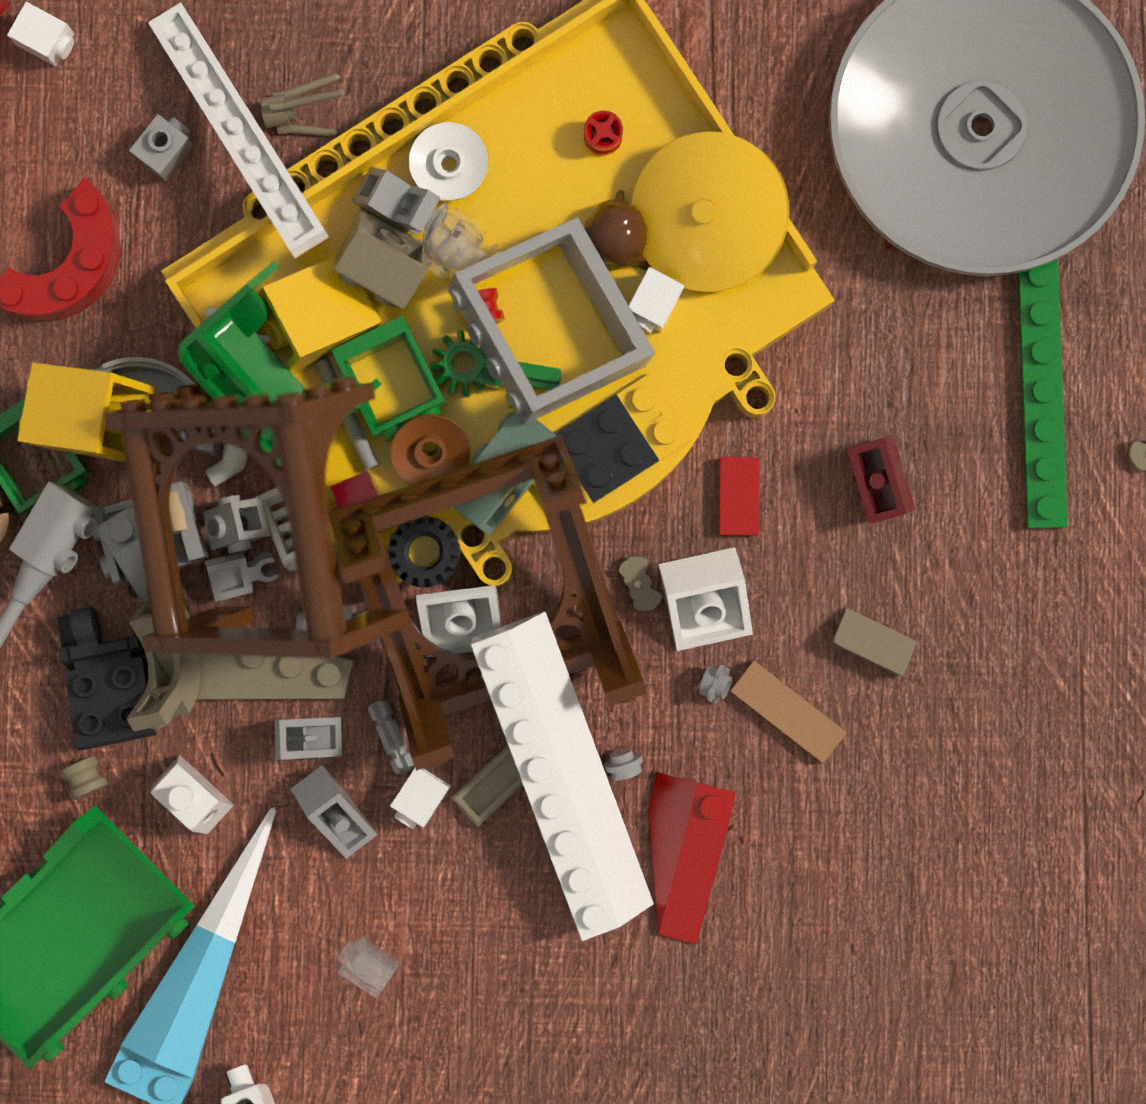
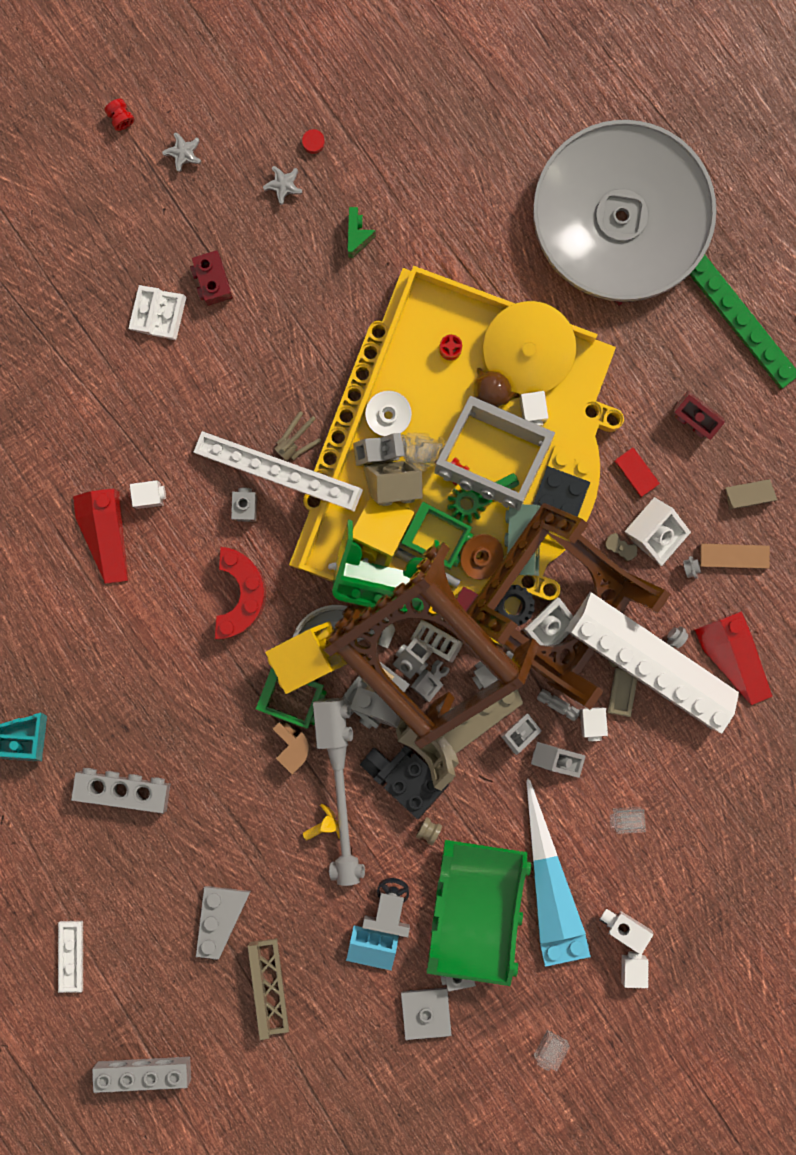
camera: 35 degrees left, 0 degrees up
white torso [150,755,234,834] -> none

